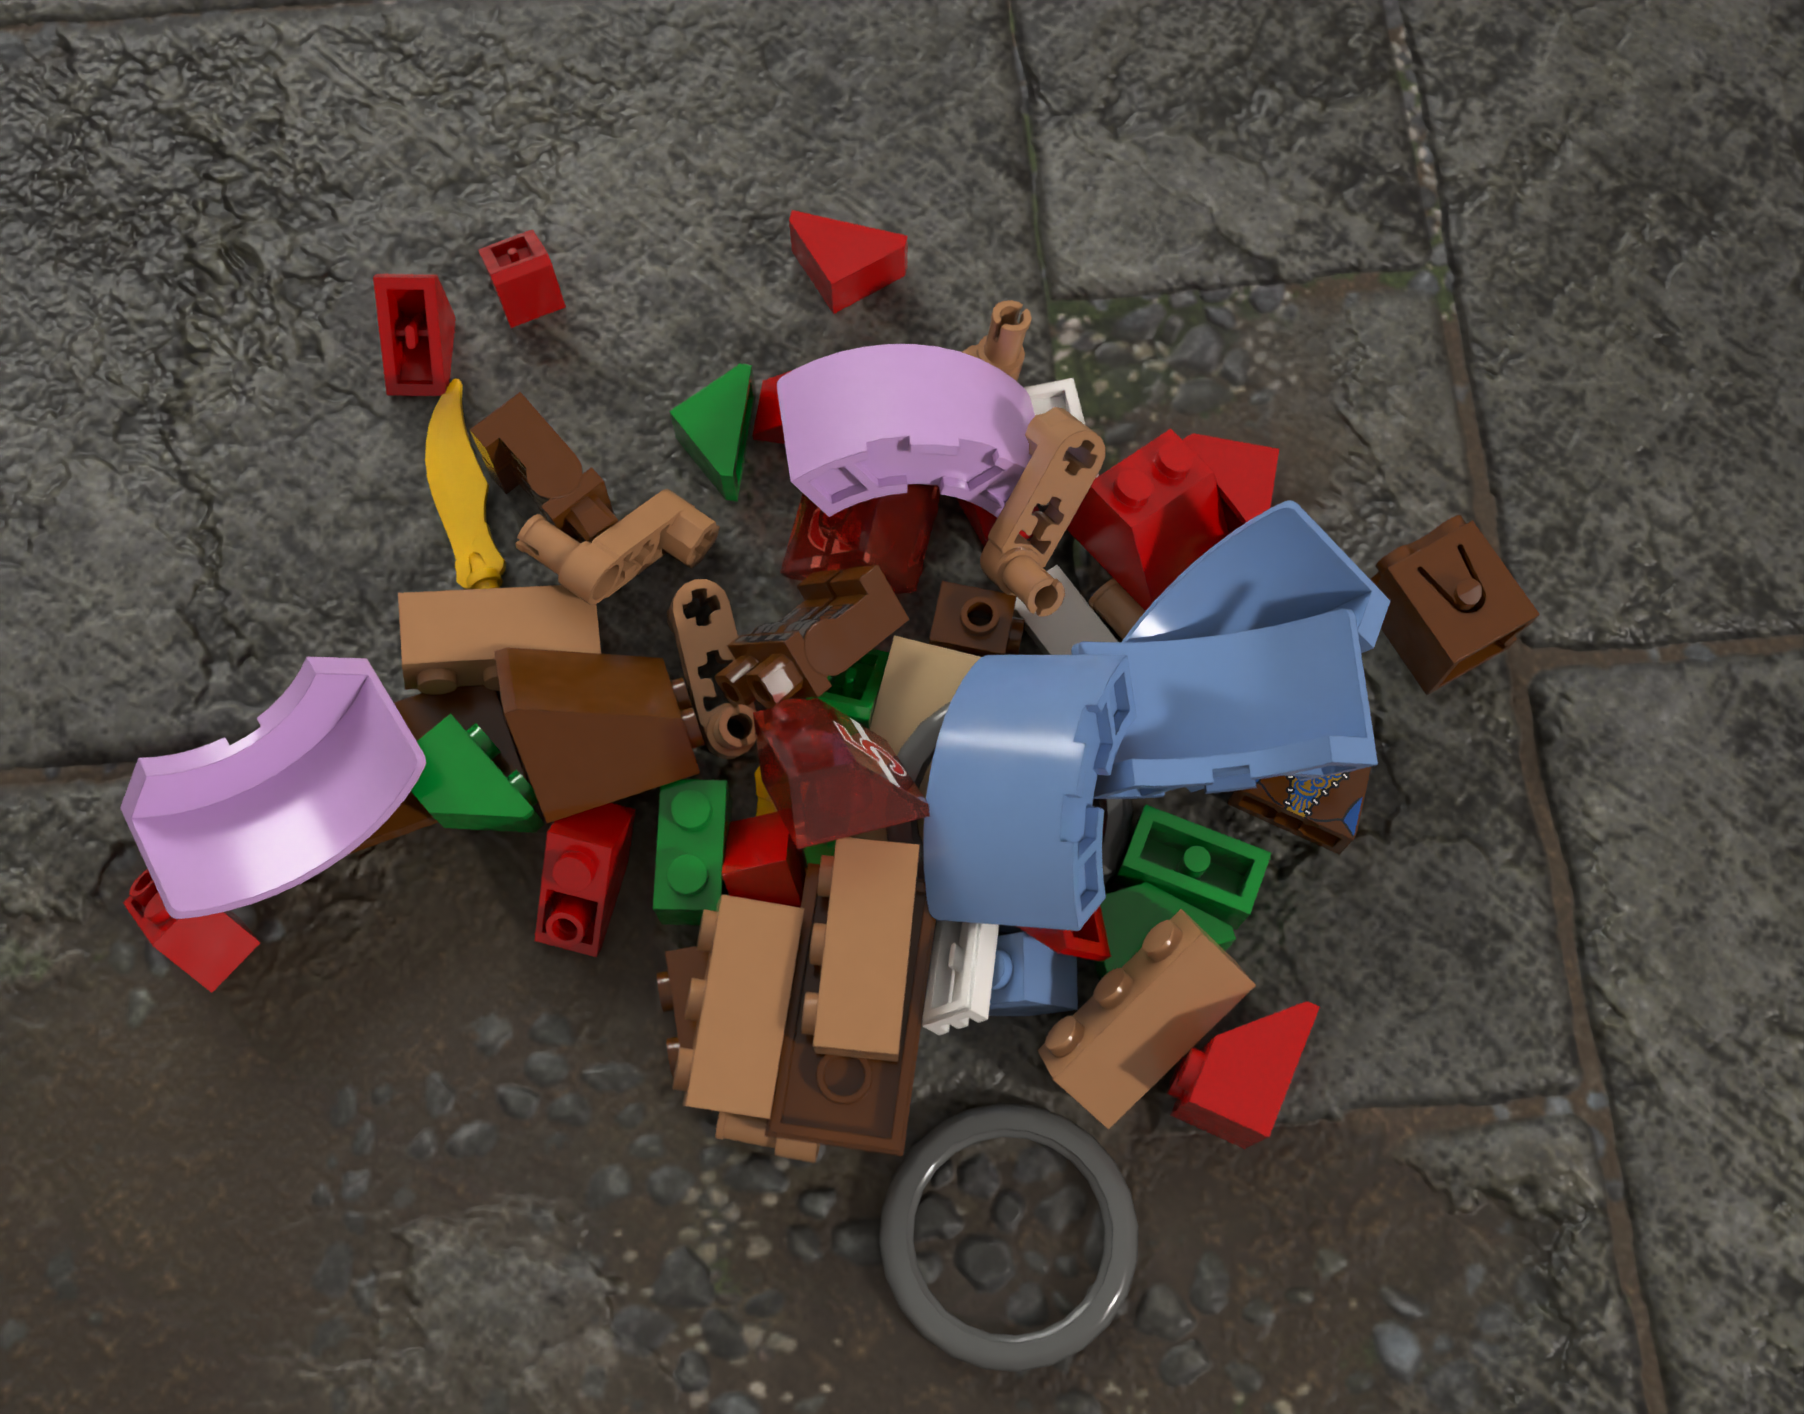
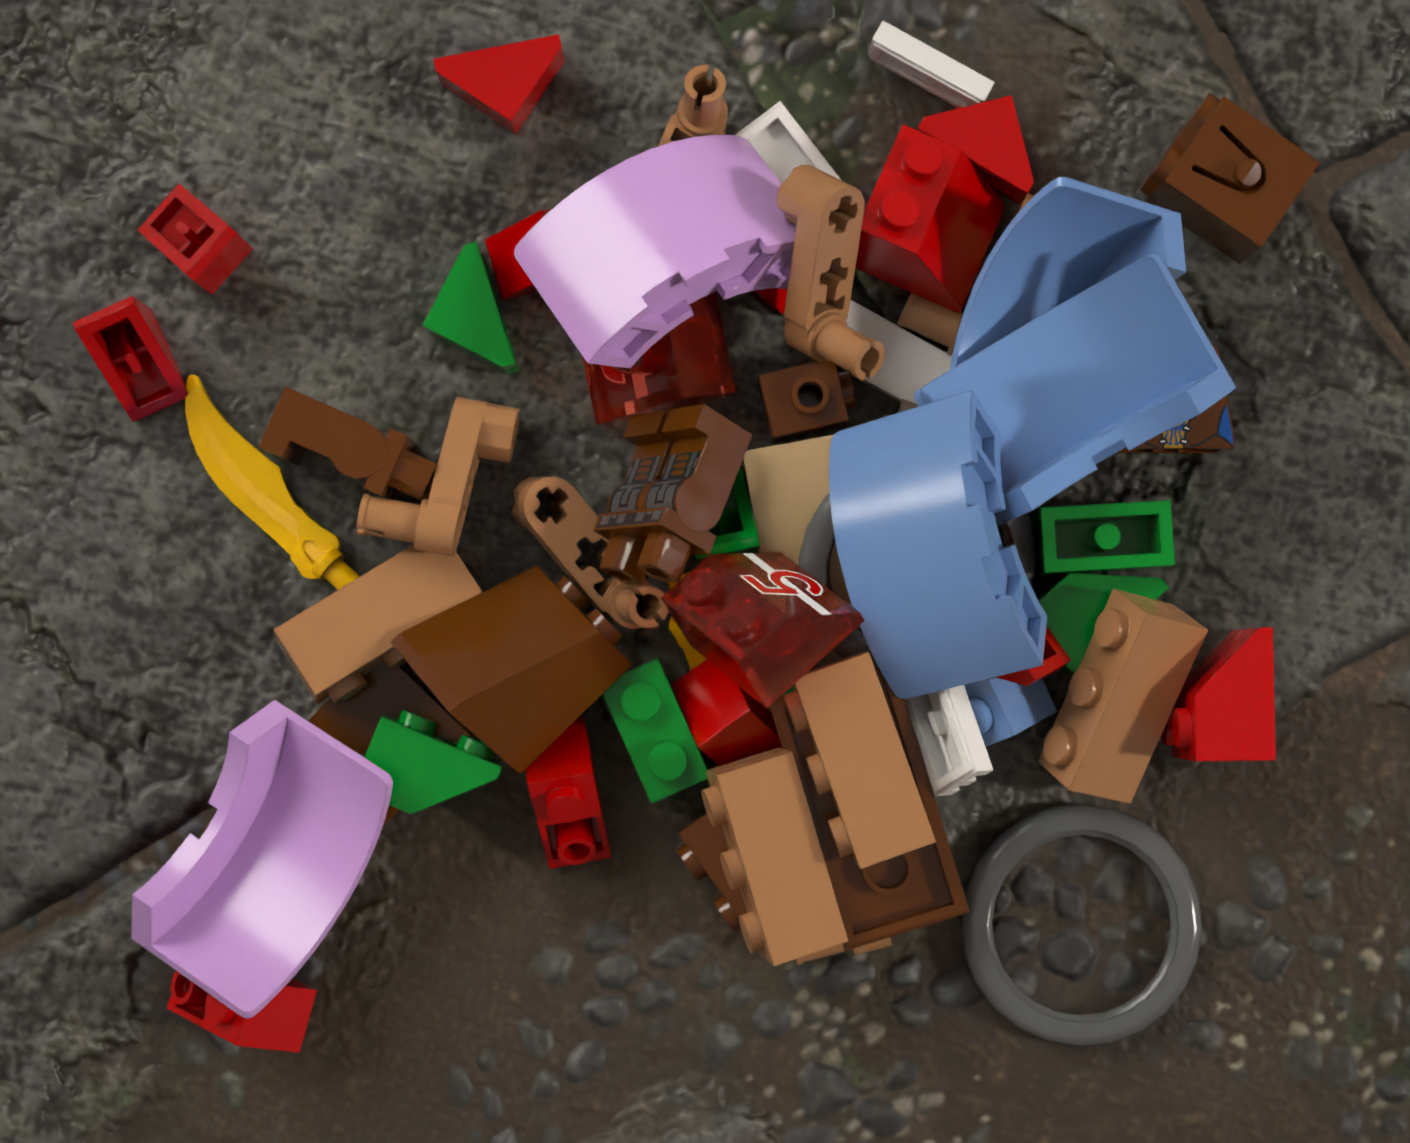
camera: 25 degrees left, 15 degrees up
none -> white tile [868,21,995,108]

